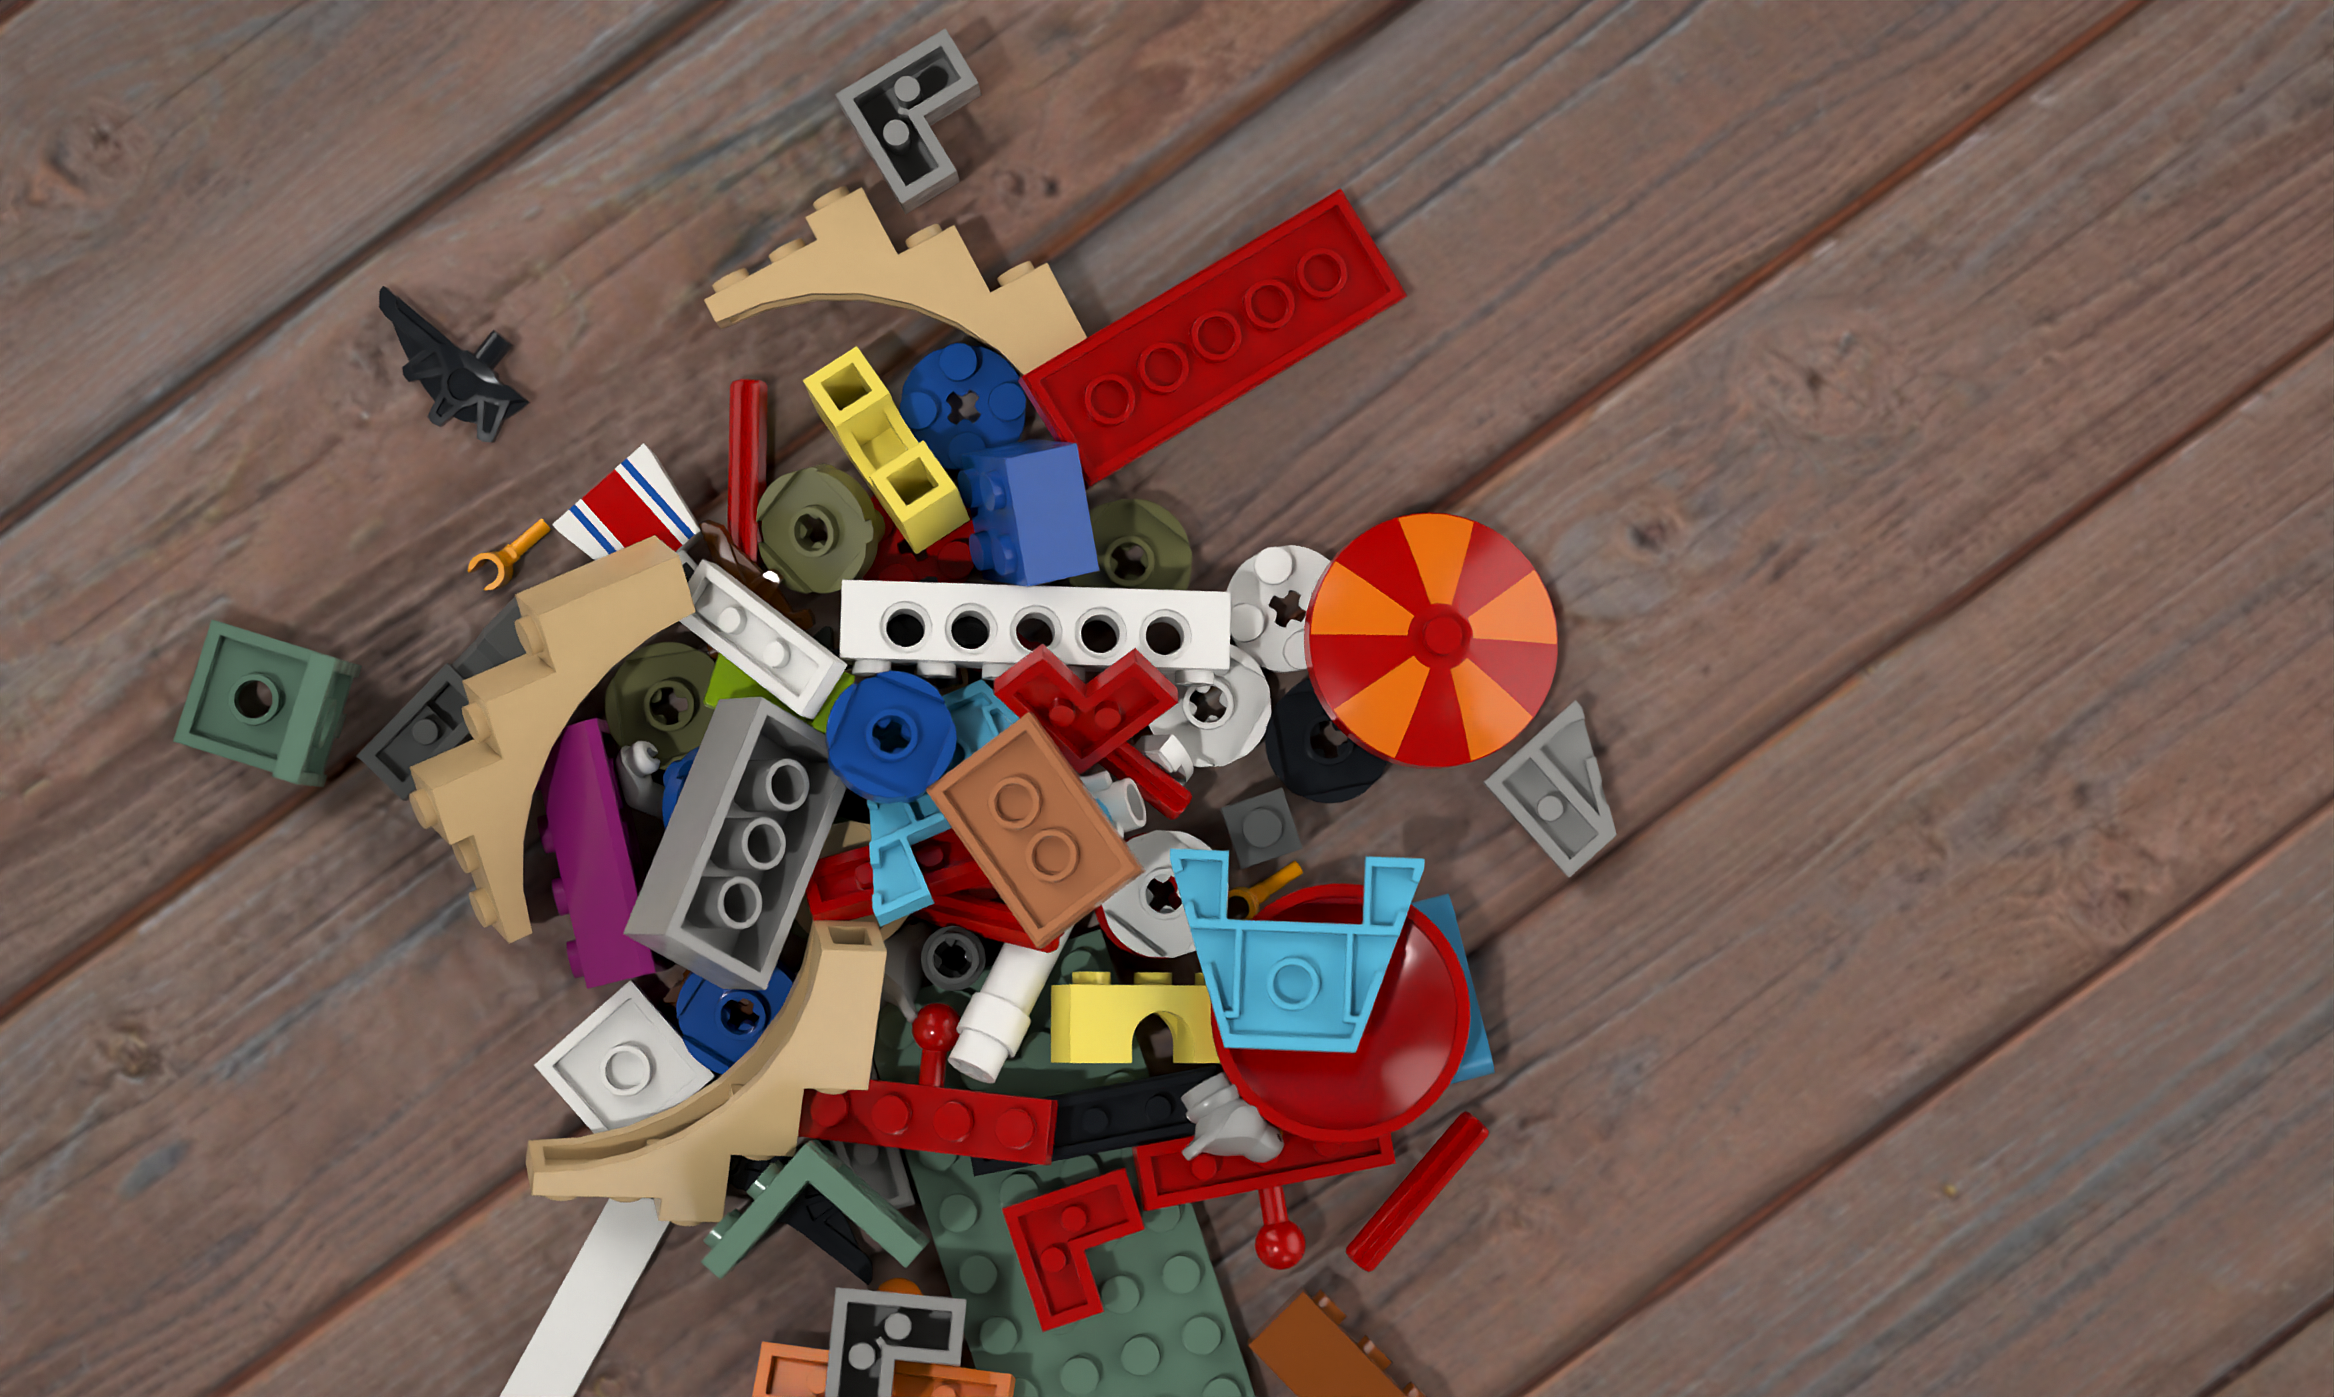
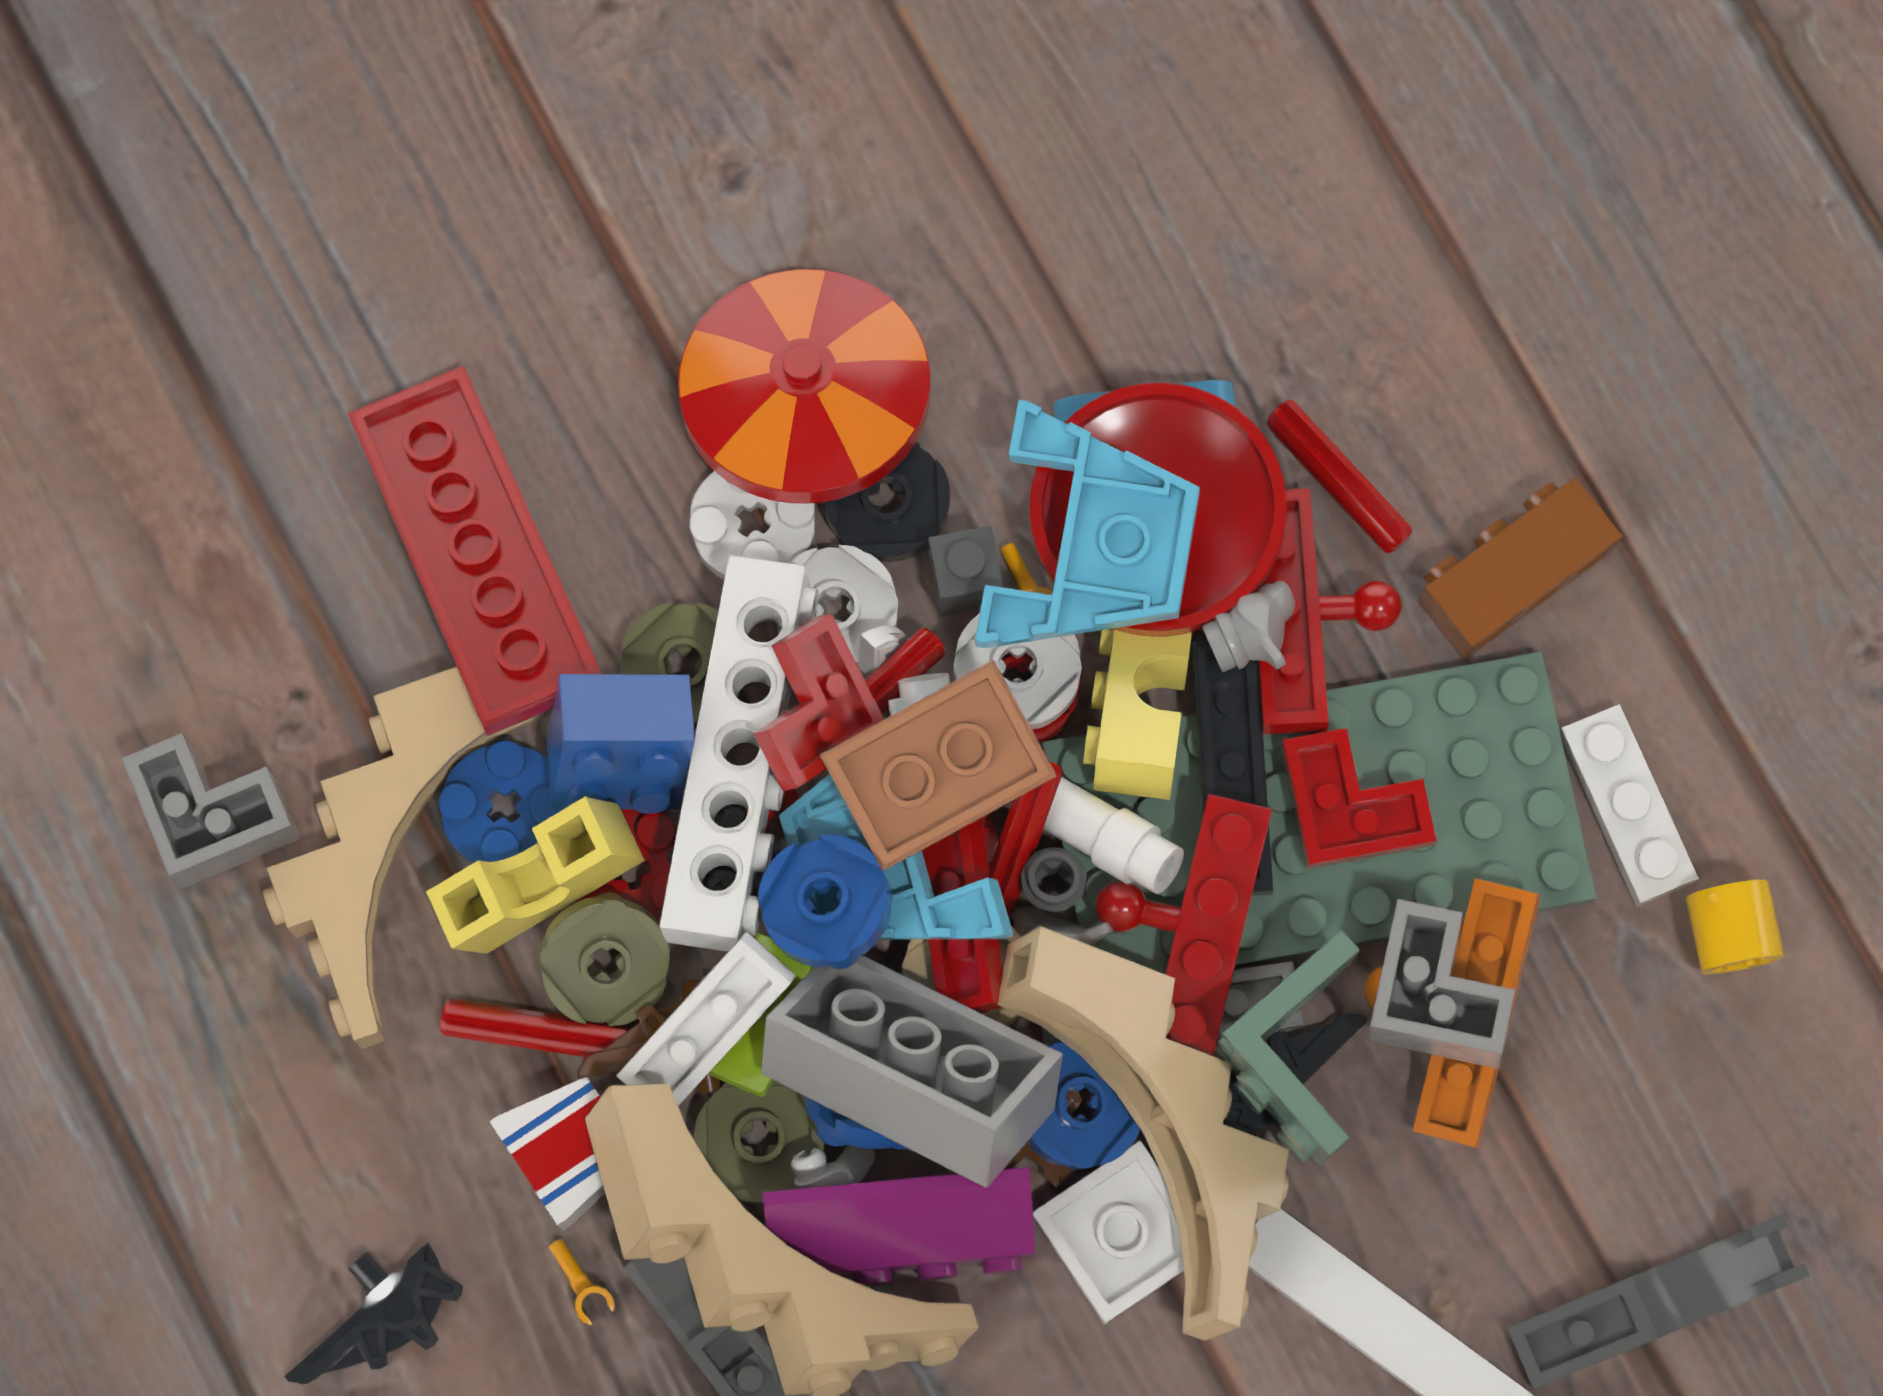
camera: 85 degrees left, 10 degrees down
light grey wing [1482,700,1617,878] -> none

